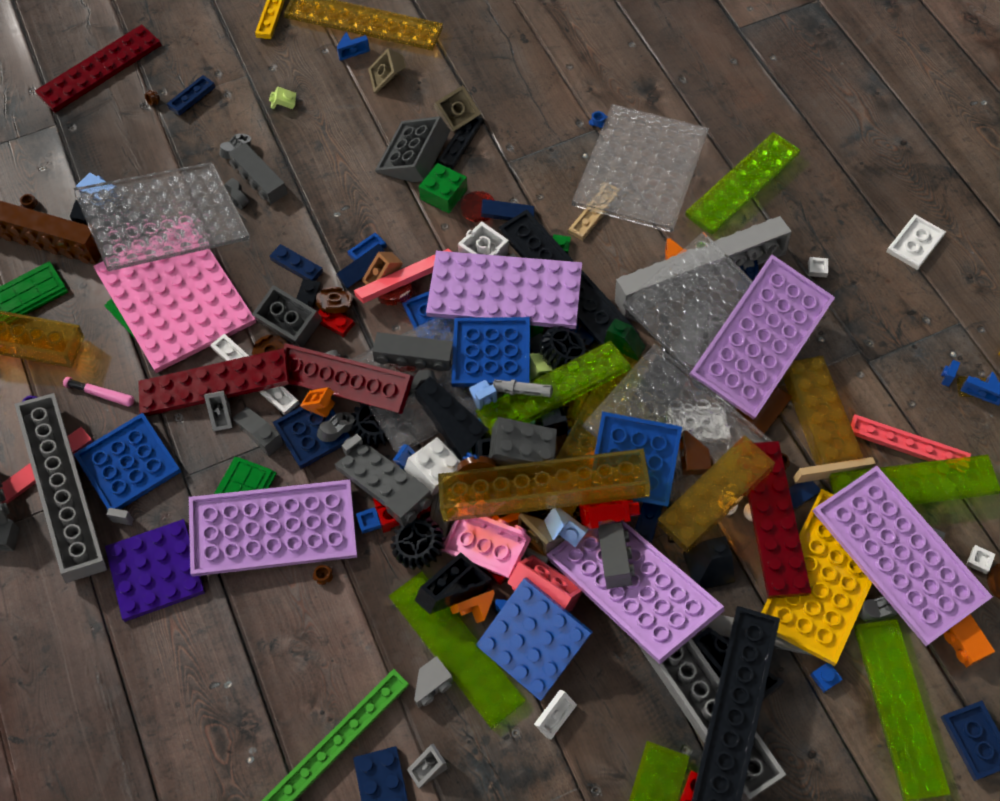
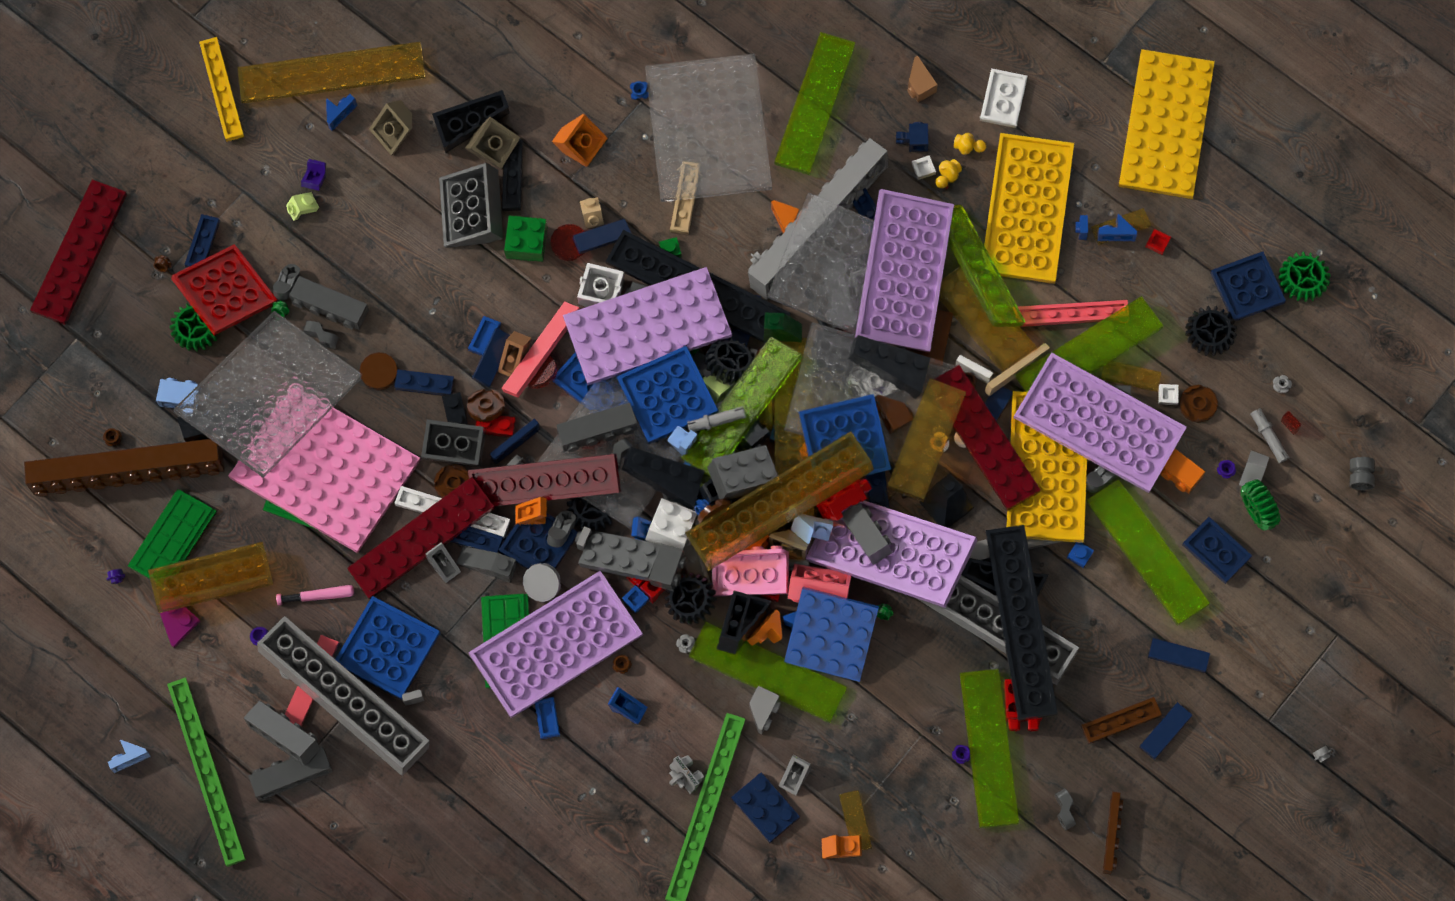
camera: 25 degrees left, 10 degrees up
dark purple plate [105,519,205,622] -> none
white plate [534,690,577,740] -> none
none -> green gear [170,302,221,352]
none -> red plate [171,244,277,335]
none -> green plate [271,301,289,318]
none -> dark purple bracket [301,159,326,191]
none -> reddish brown tile [359,352,398,390]
none -> black wedge [432,90,510,154]
none -> dark blue plate [450,527,504,553]
none -> dark blue tile [490,418,540,464]
none -> light grey tile [523,563,561,602]
none -> blue tile [535,697,560,739]
none -> orange slope [552,114,607,167]
none -> tan bracket [580,197,604,229]
none -> blue slope [608,687,648,724]
none -> light grey hips [669,755,704,794]
none -> light grey plate [676,634,696,653]
none -> black wedge [848,335,931,399]
none -> green plate [877,604,894,620]
none -> dark blue brick [896,122,928,152]
none -> medium nougat slope [907,56,937,103]
none -> yellow animal [936,159,962,189]
none -> clear neon green plate [948,205,1026,327]
none -> yellow animal [954,133,986,155]
none -> white tile [955,355,993,384]
none -> yellow plate [980,133,1074,284]
none -> clear yellow tile [1101,359,1161,392]

